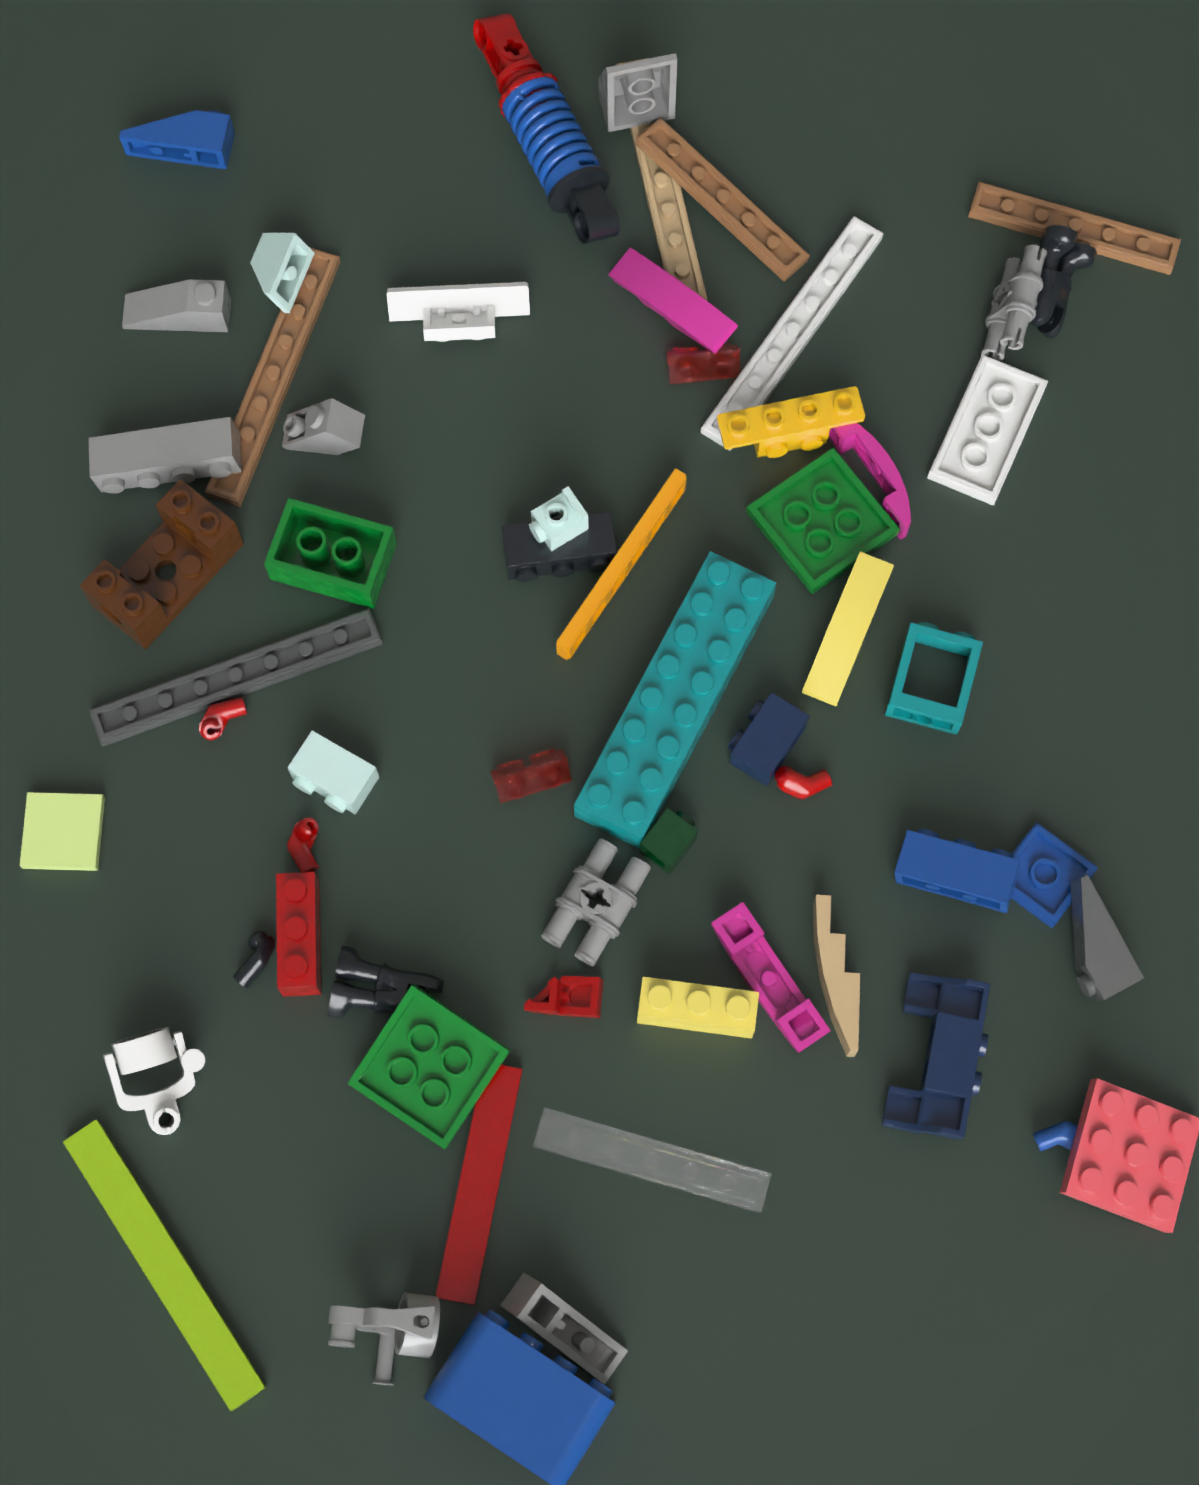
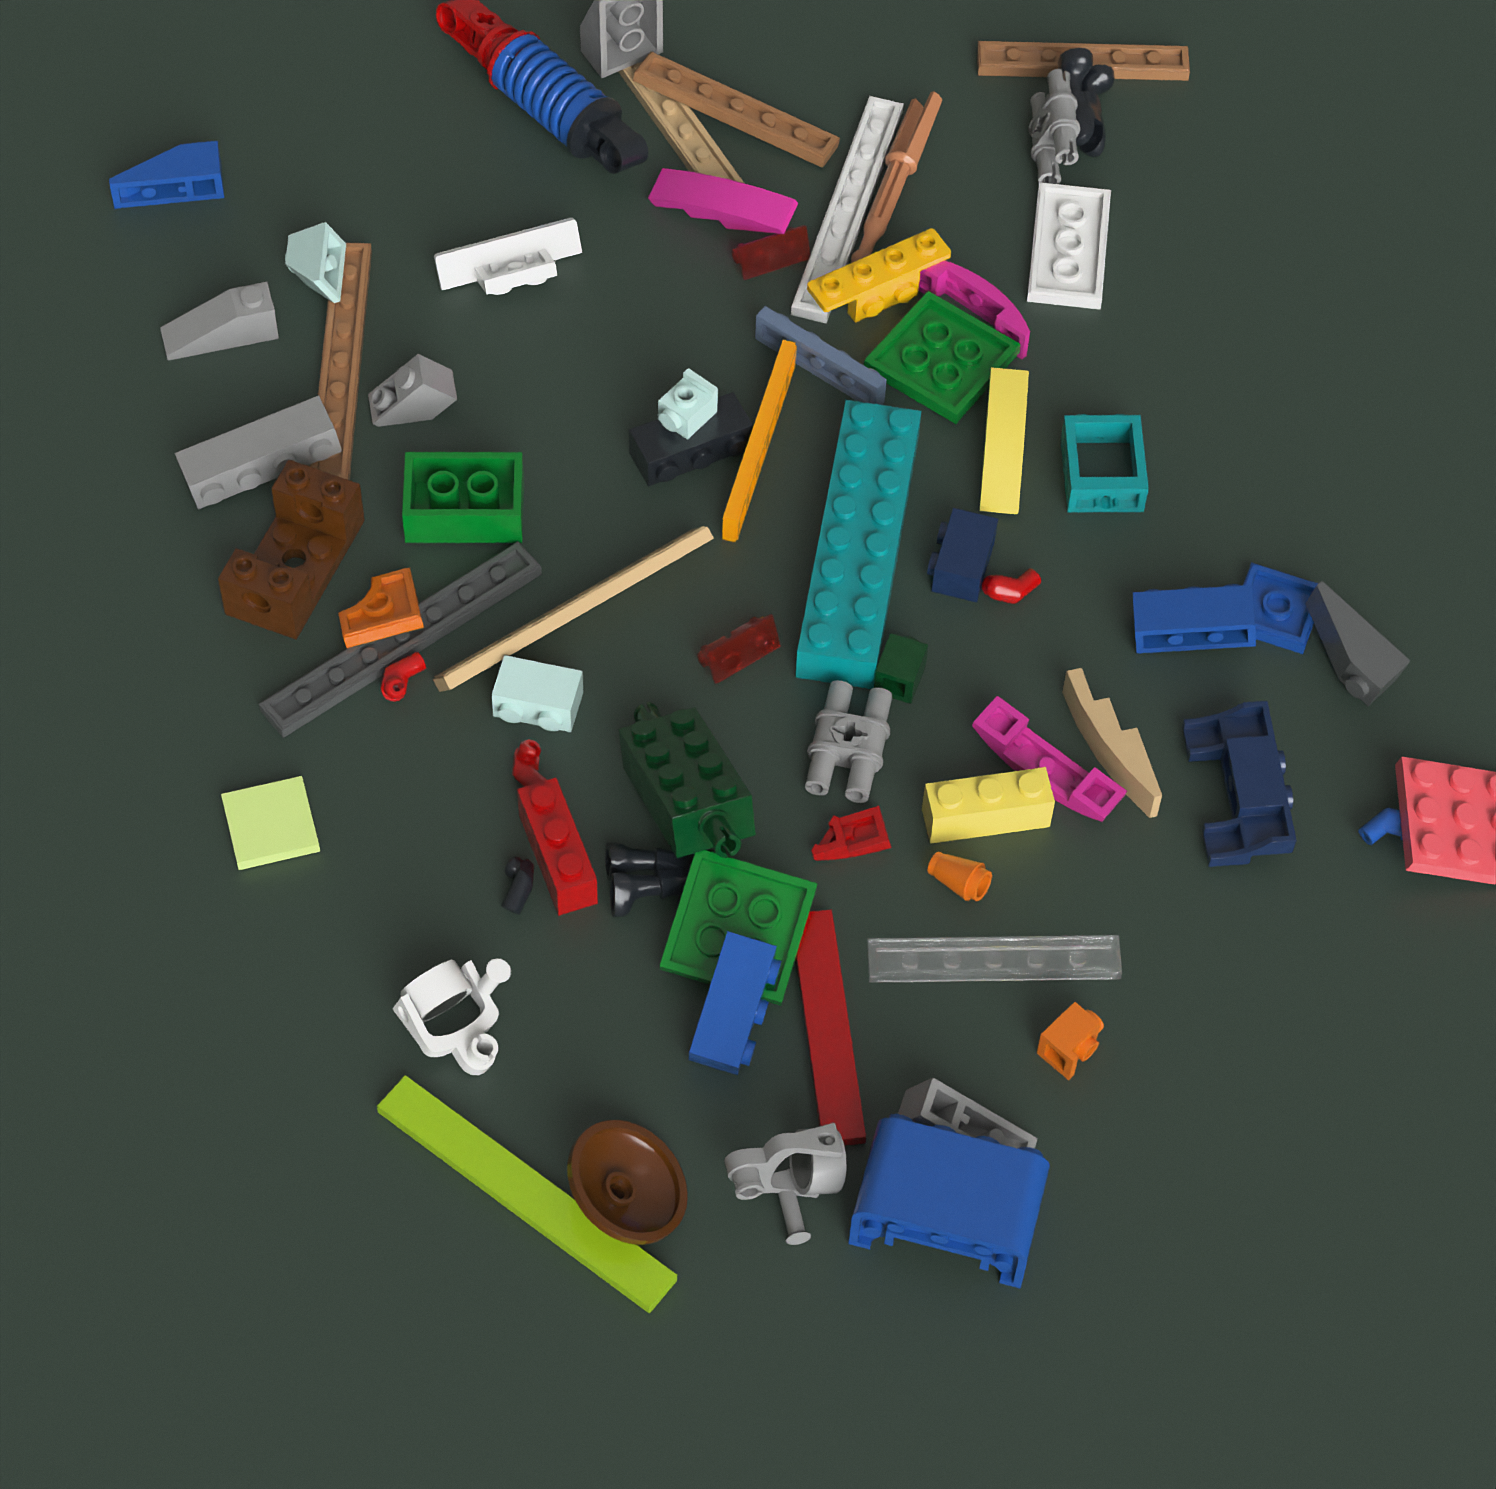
camera: 20 degrees left, 15 degrees down
none -> orange tile [338,567,424,648]
none -> tan tile [433,526,714,692]
none -> reddish brown dish [567,1120,688,1245]
none -> dark green brick [618,702,756,858]
none -> blue brick [689,931,782,1075]
none -> sand blue plate [755,306,887,405]
none -> nougat piece [851,91,942,263]
none -> orange cone [927,851,992,901]
none -> orange brick [1037,1002,1104,1081]

